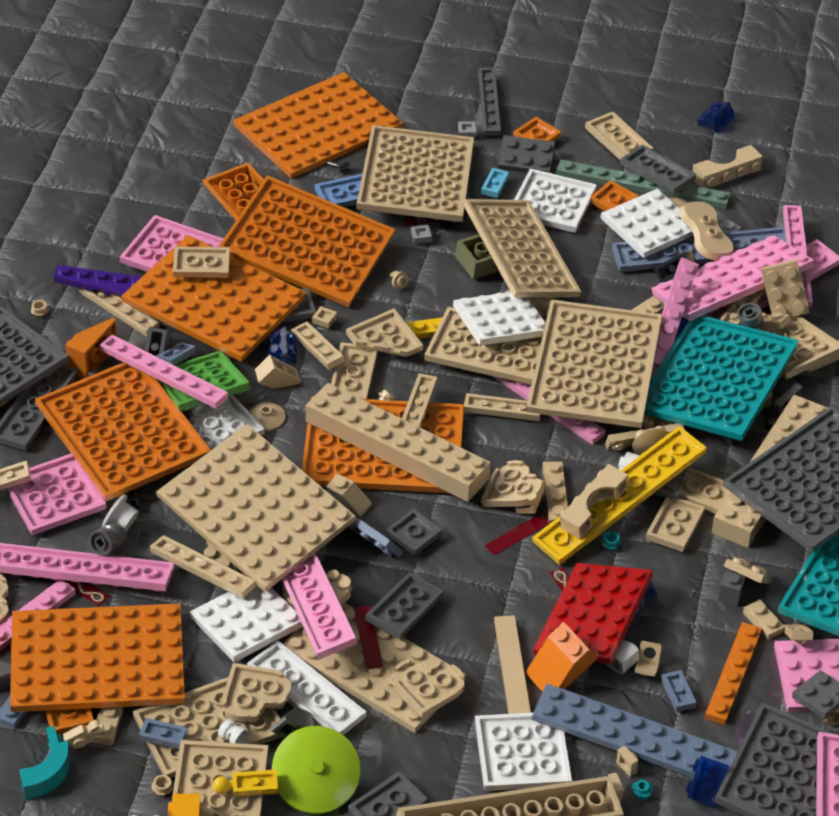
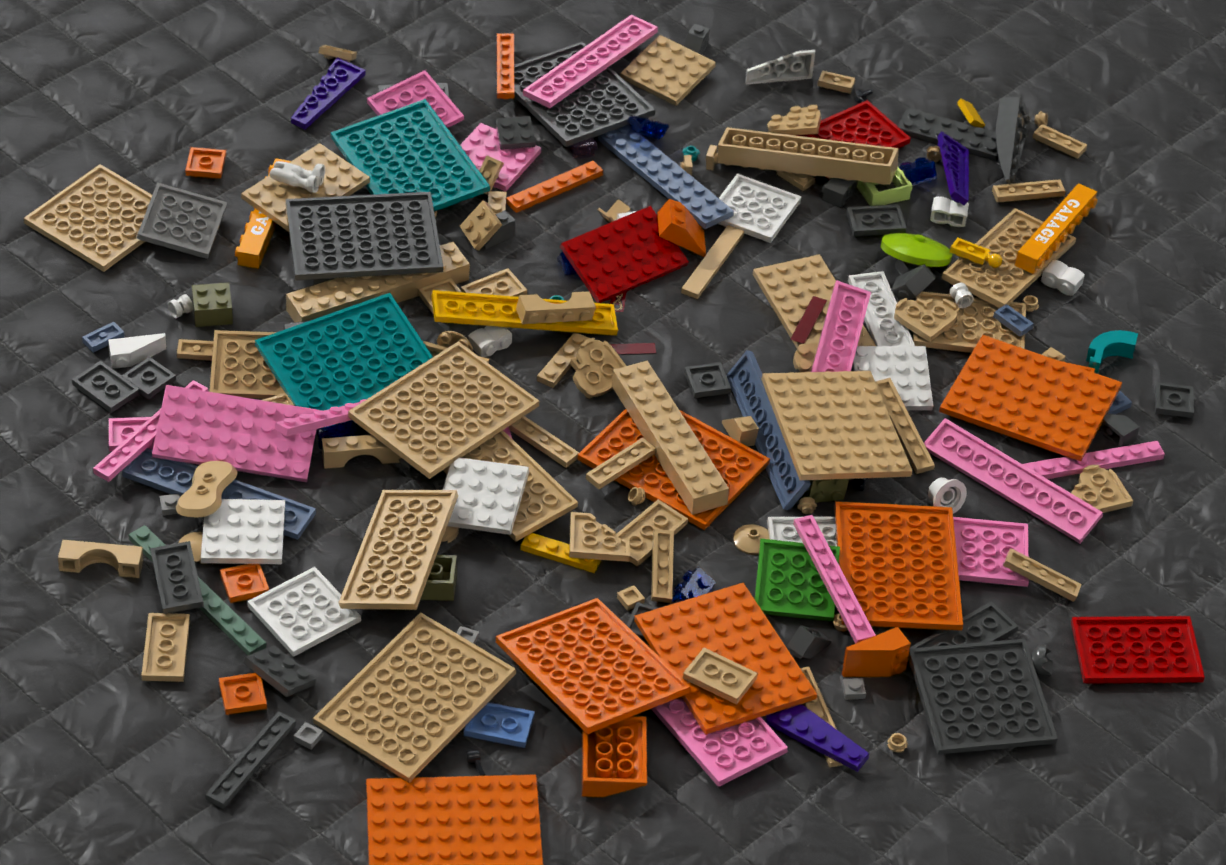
camera: 150 degrees left, 0 degrees up
tan plate [63,720,105,749] -> none
dark grey wheel [89,522,126,555] -> none
sand blue plate [157,342,196,365] -> none
tan slope [255,355,301,389] -> none
dark grey plate [365,572,444,640] -> none
tan plate [390,271,408,290] -> none
tan plate [392,659,464,718] -> none
medium azure plate [481,168,509,198] -> none
black slope [654,250,699,283] -> none
sand blue plate [661,670,697,712] -> none
clear blue bracket [696,101,735,133] -> none
dark grey wheel [737,303,766,331] -> none
tan plate [761,259,810,317] -> none
tan plate [762,313,791,329] -> none

